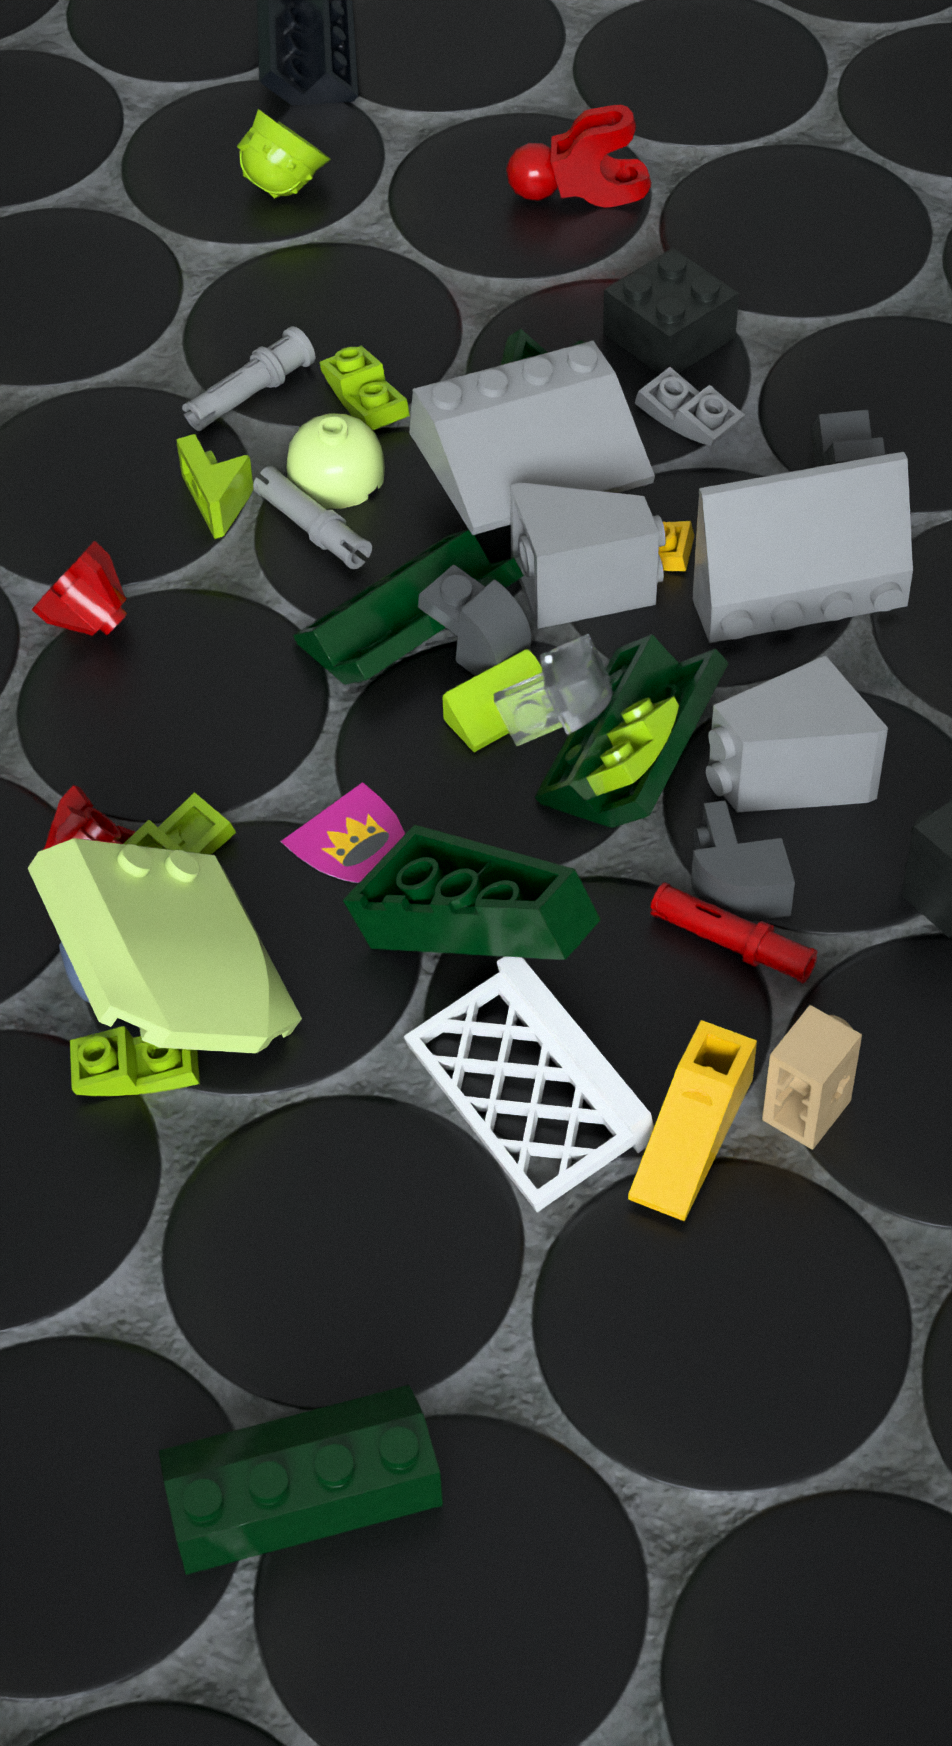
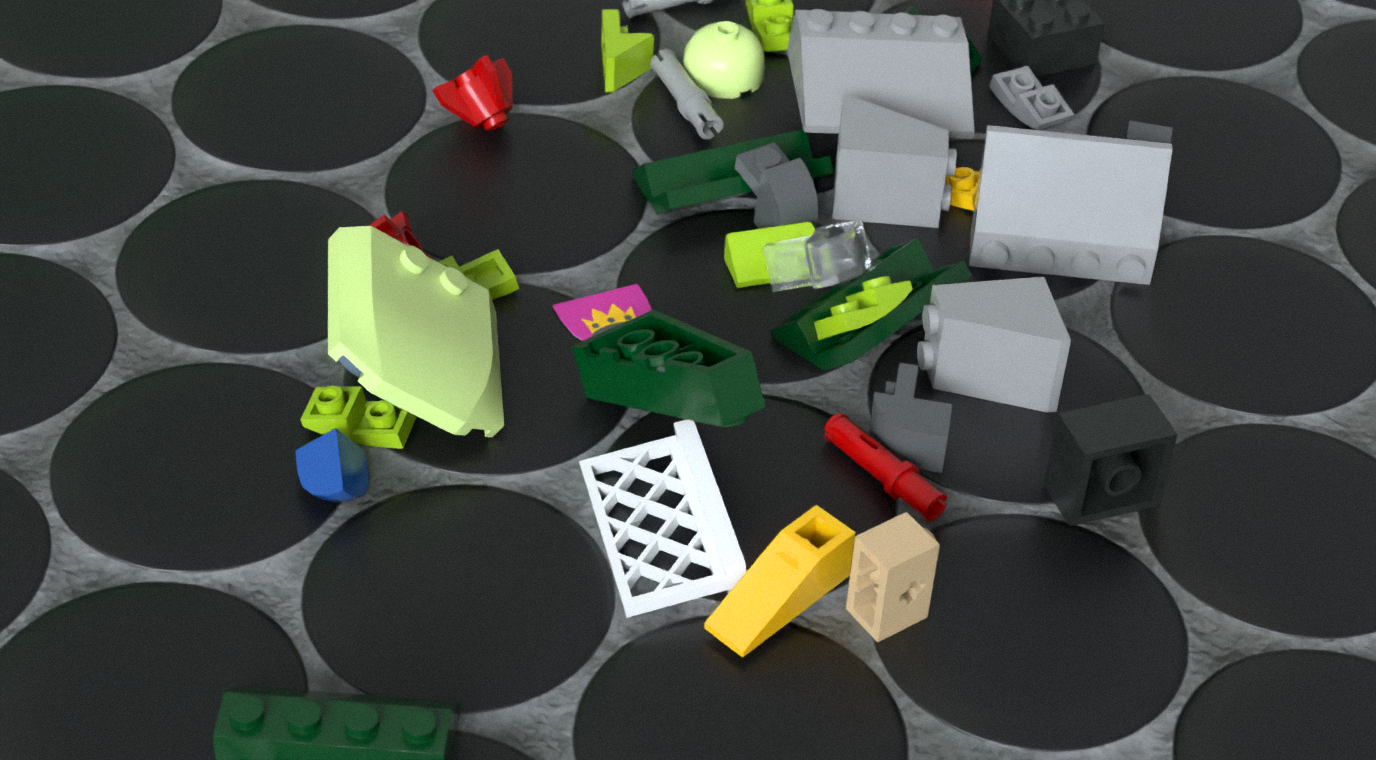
camera: 15 degrees right, 10 degrees down
none -> blue brick [295,428,369,502]

